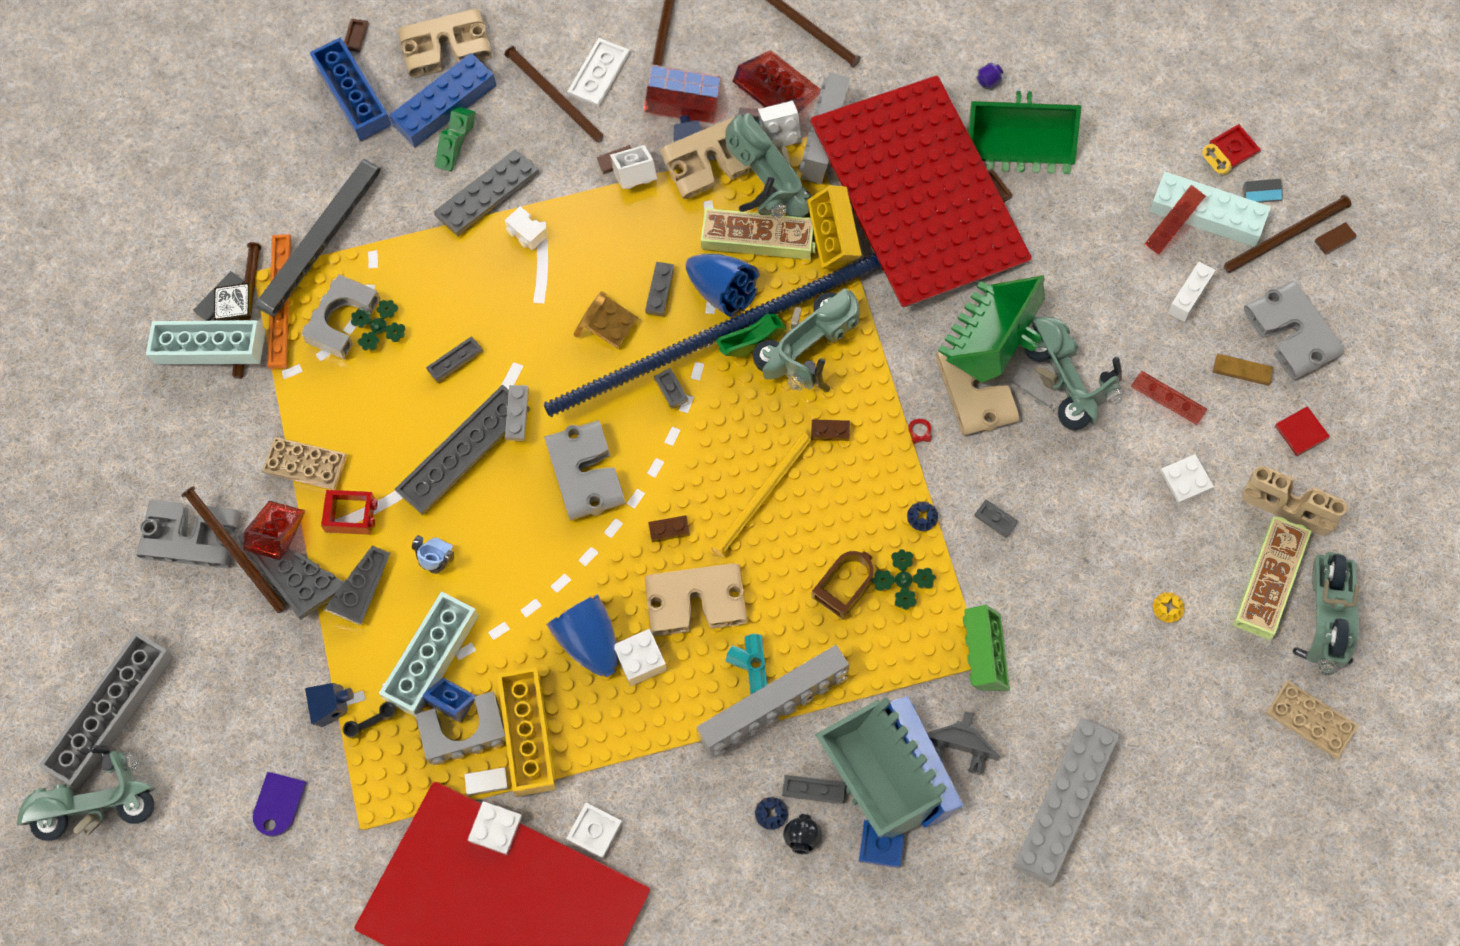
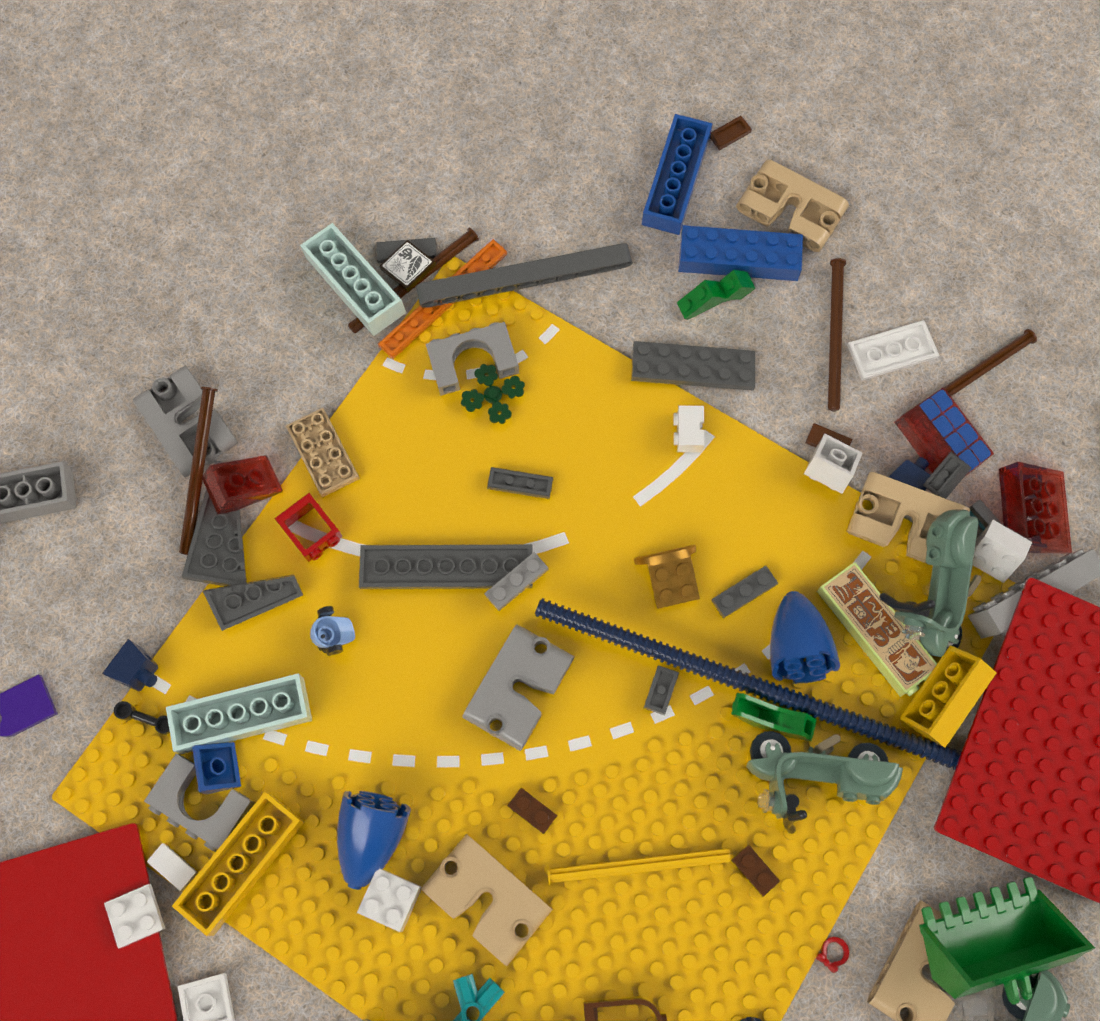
camera: 45 degrees right, 5 degrees up
none -> dark grey slope [923,452,971,499]

